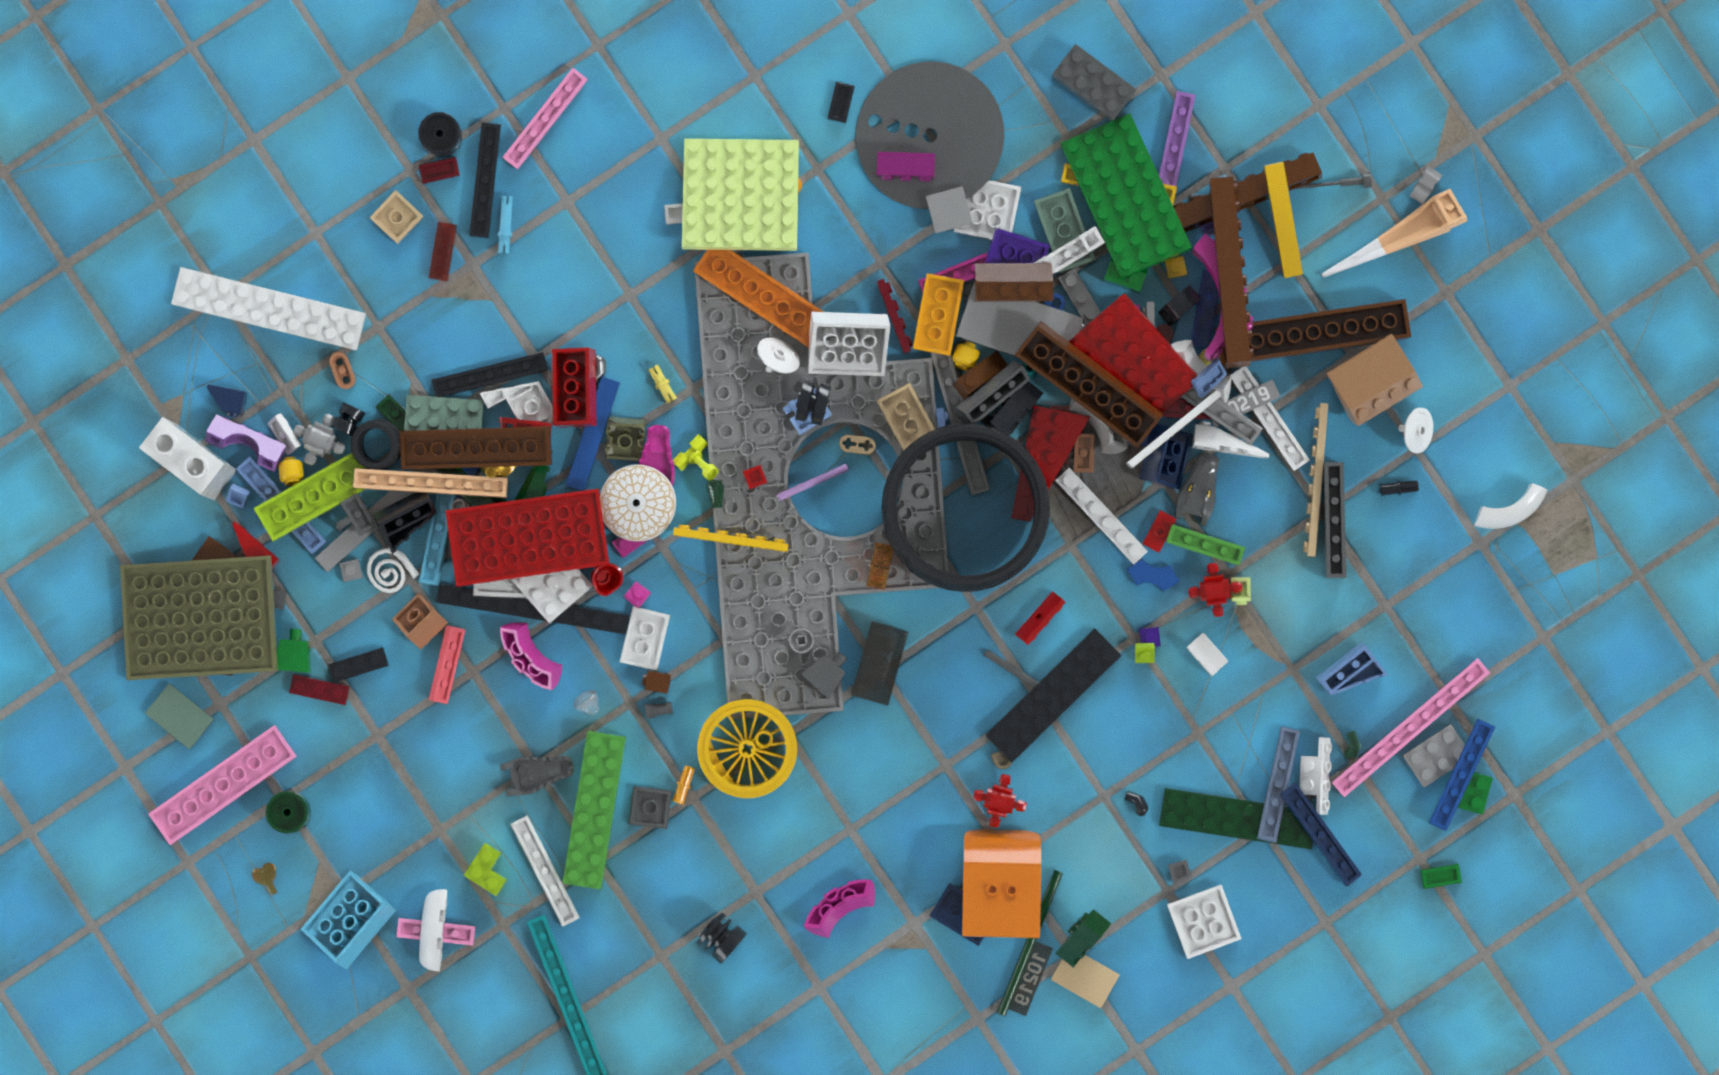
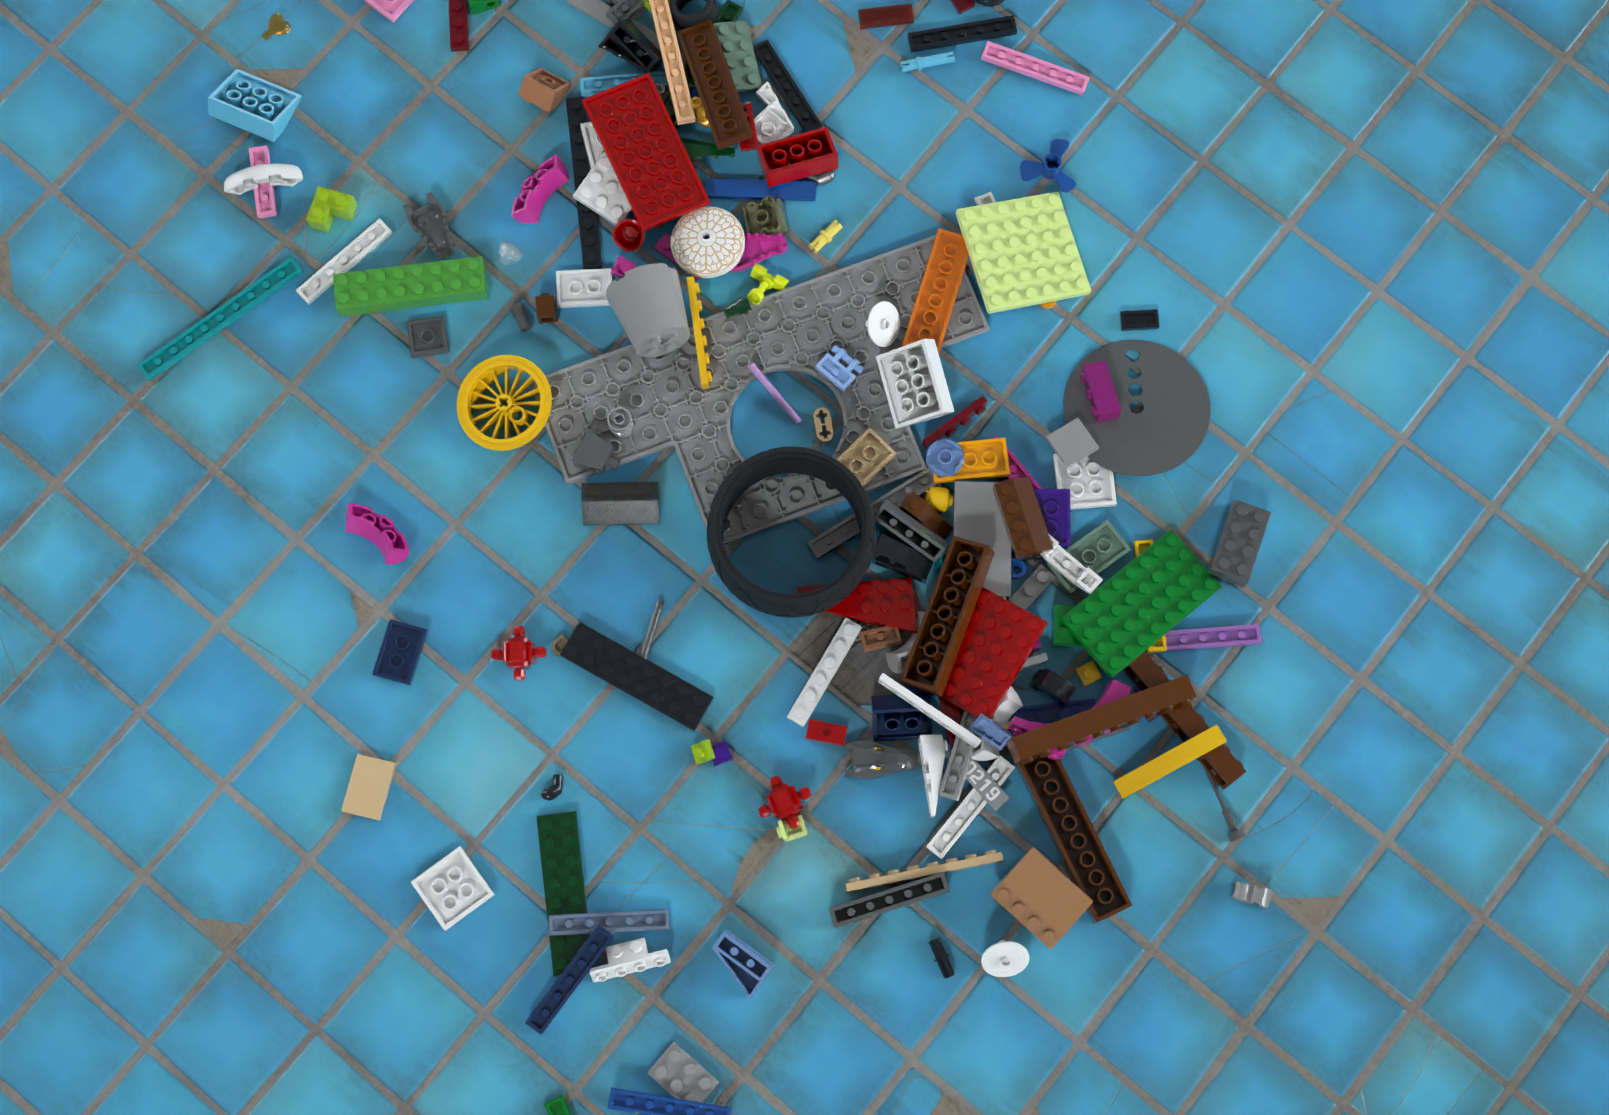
camera: 70 degrees right, 10 degrees down
dark green wheel [265,791,311,834] -> none
black plate [328,647,389,683] -> none
light grey plate [339,559,363,582] -> none
white piece [367,548,420,593] -> none
coral plate [429,625,465,704] -> none
light orange axle [672,765,695,804] -> none
black wheel [696,912,747,964] -> none
red plate [743,465,767,490] -> none
black wheel [795,379,831,426] -> none
clear orange slope [866,543,893,590] -> none
medium blue plate [936,408,949,428] -> none
orange door [962,829,1041,938] -> none
dark green piece [997,870,1063,1017] -> none
clear smoke sticker [1009,942,1053,1016] -> none
red tile [1015,591,1066,645] -> none
dark green wedge [1055,909,1111,968] -> none
blue tile [1127,559,1180,591] -> none
clear red tile [1156,324,1173,342] -> none
bright green plate [1166,524,1245,566] -> none
flat silver plate [1168,860,1192,884] -> none
white panel [1186,633,1228,676] -> none
light nougat plate [1322,189,1468,278] -> none
bright pink plate [1331,658,1490,797] -> none
clear green arm [1344,730,1361,759] -> none
white brick [1474,483,1548,529] -> none
none -> light grey cone [606,263,690,357]
none -> medium blue tile [926,439,964,477]
none -> blue piece [1020,139,1076,193]

